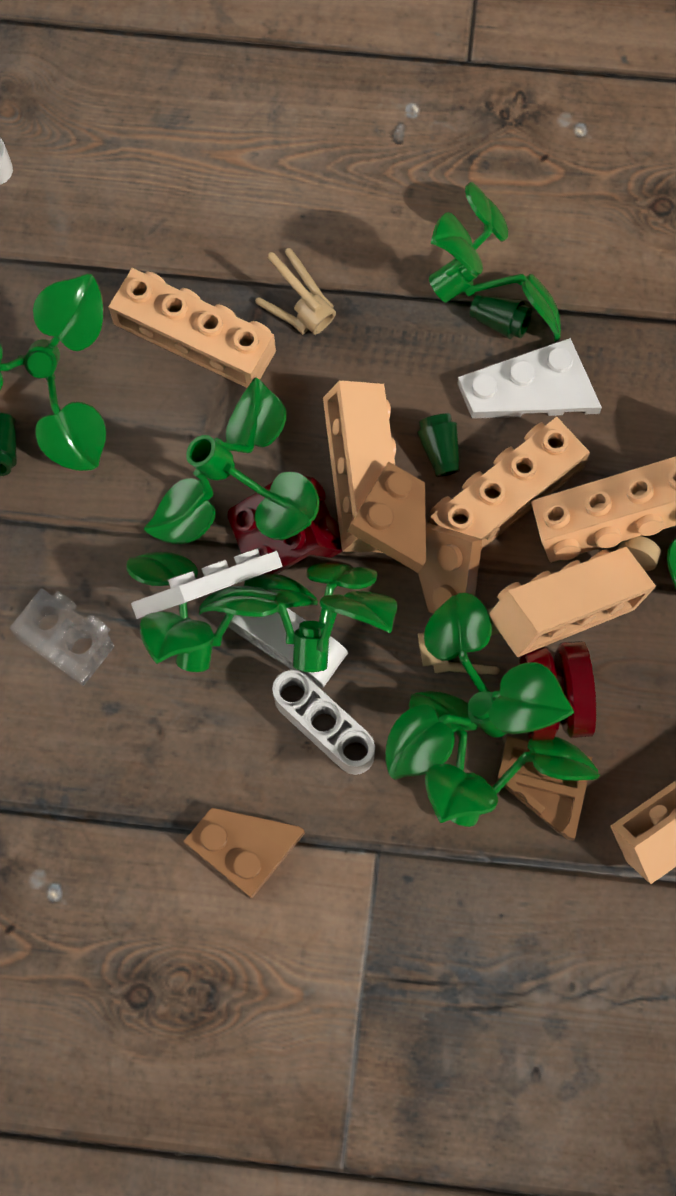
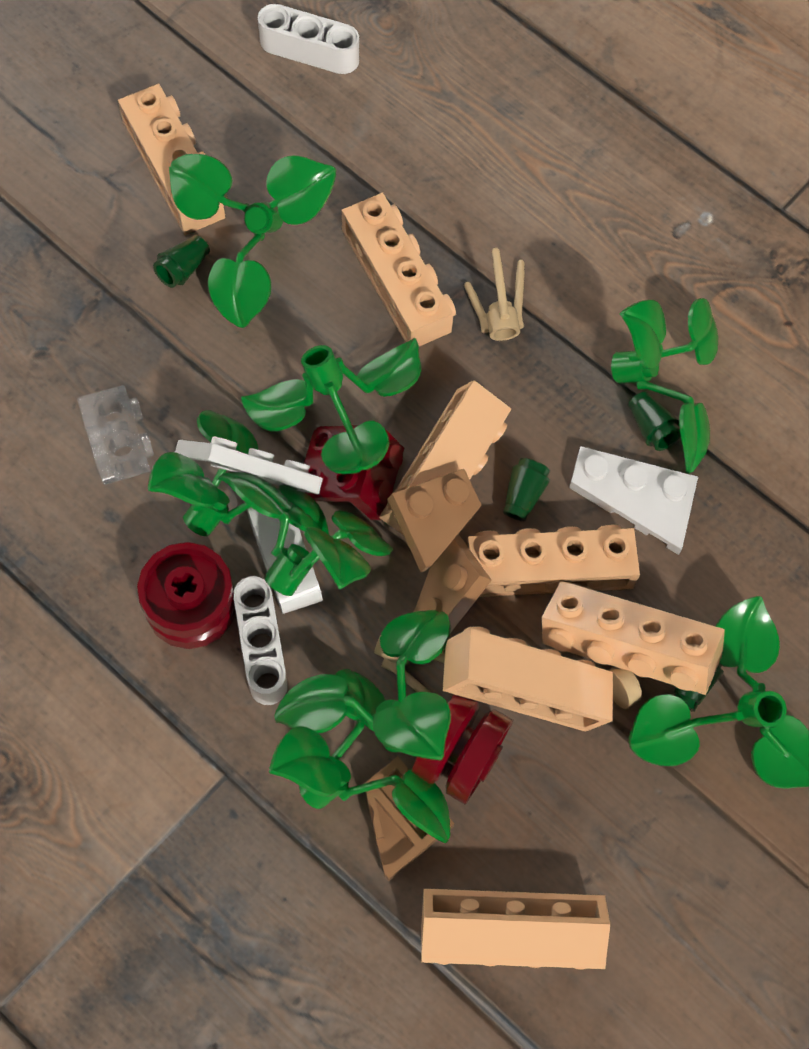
camera: 30 degrees right, 5 degrees down
medium nougat wing [183,808,305,899] -> none
none -> dark red wheel [137,542,236,649]

